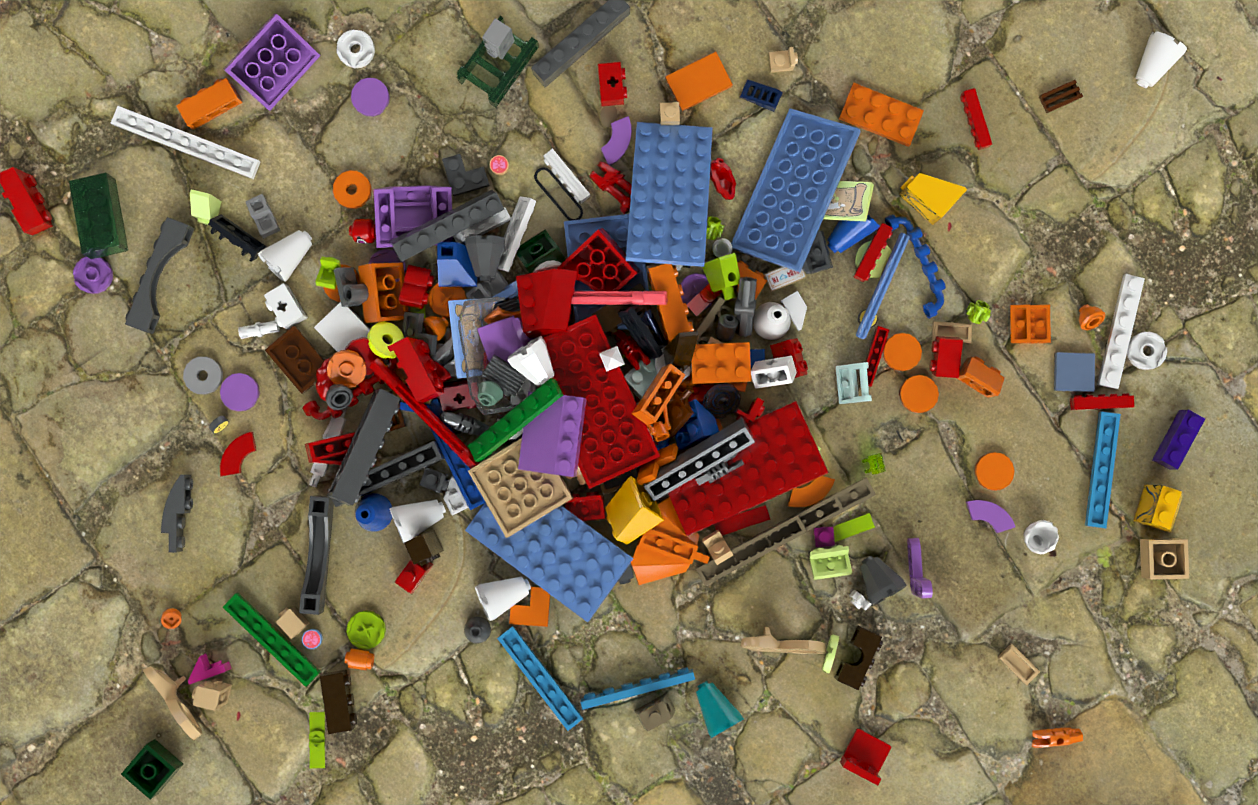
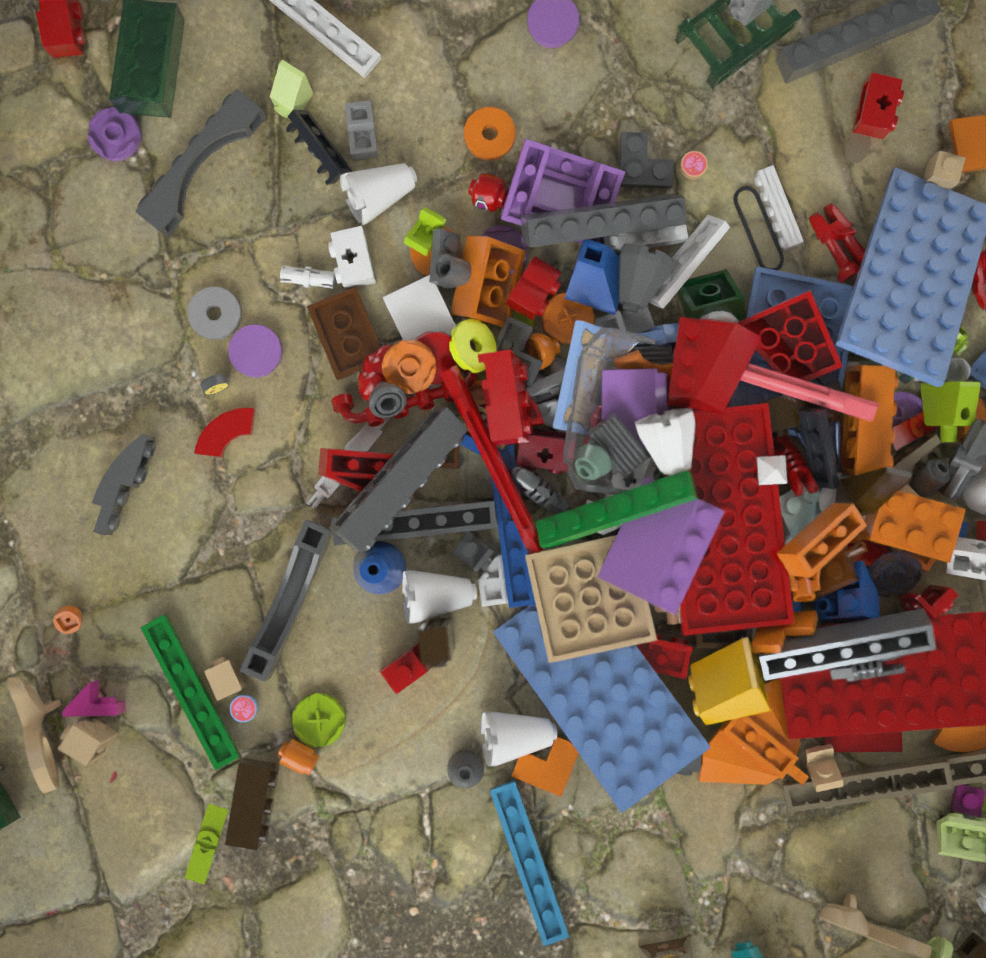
camera: 20 degrees right, 0 degrees up
dark azure plate [580,667,695,710] -> none
medium lavender tile [601,116,631,166] -> none

